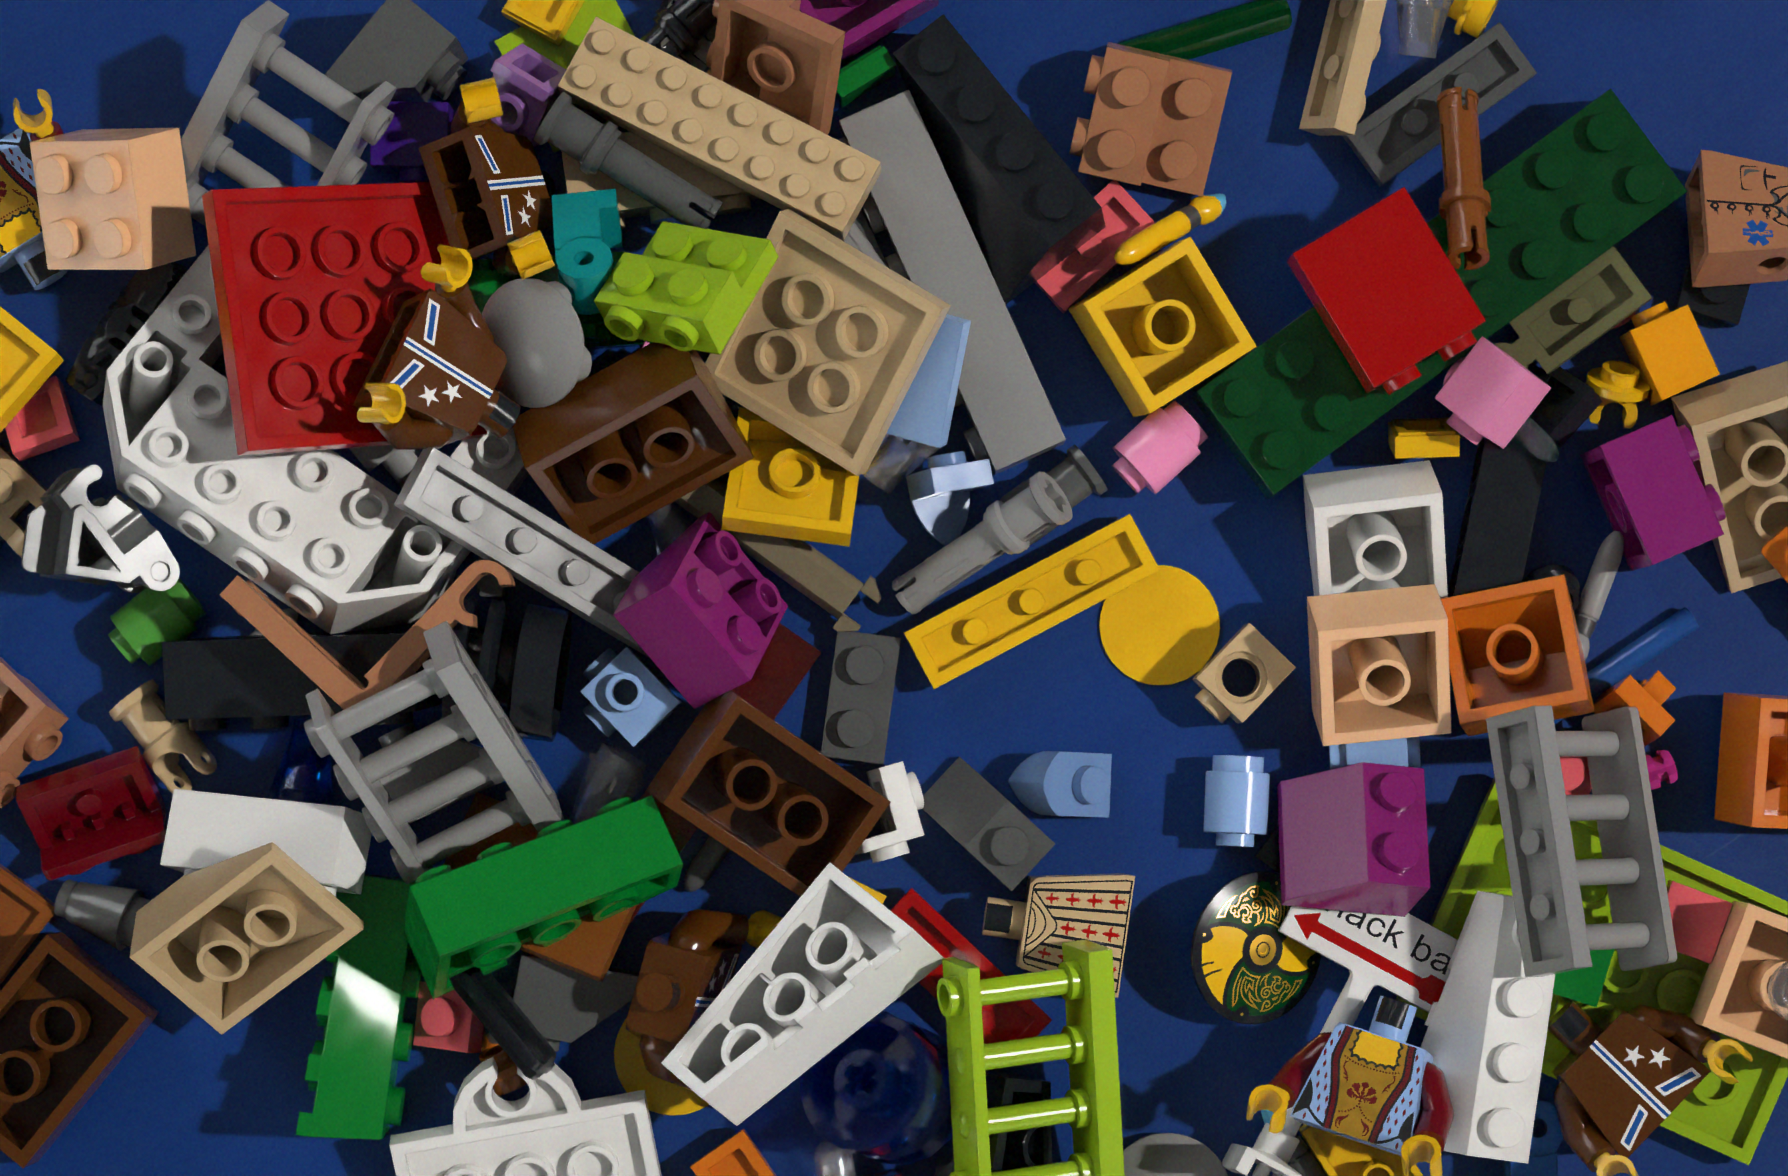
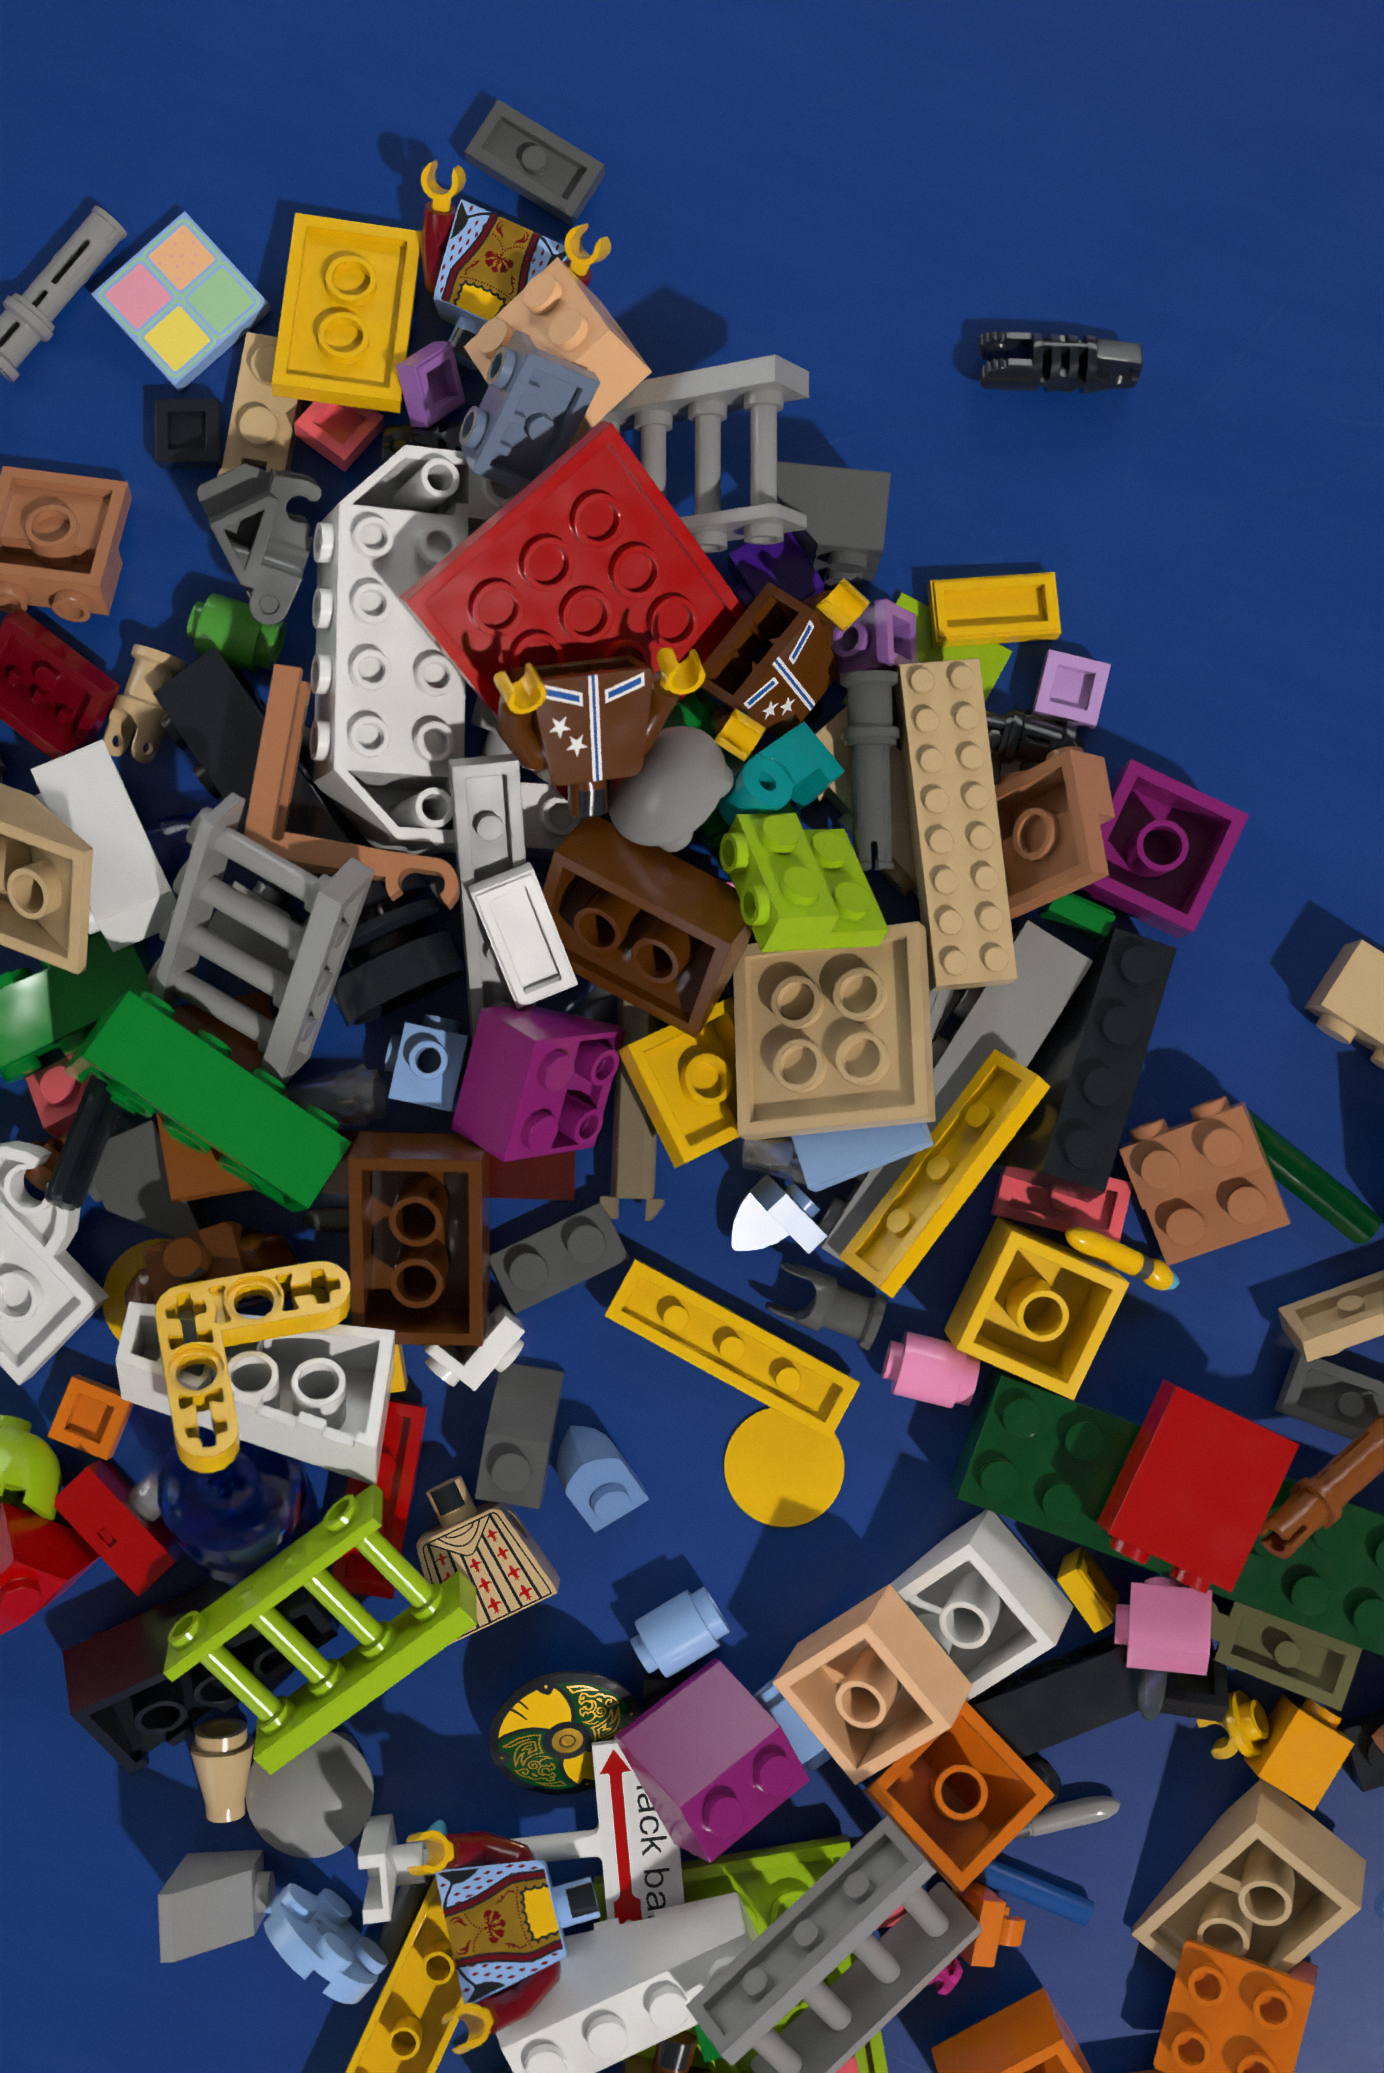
camera: 60 degrees right, 0 degrees up
light grey pin [892,471,1073,614] -> none
tan brick [1192,623,1296,724] -> none
magenta brick [1580,415,1726,571] -> none
none -> yellow beam [155,1261,350,1473]
none -> medium lavender tile [396,341,466,428]
none -> sand blue bracket [459,330,601,491]
none -> white tile [468,862,578,1009]
none -> yellow plate [838,1049,1050,1299]

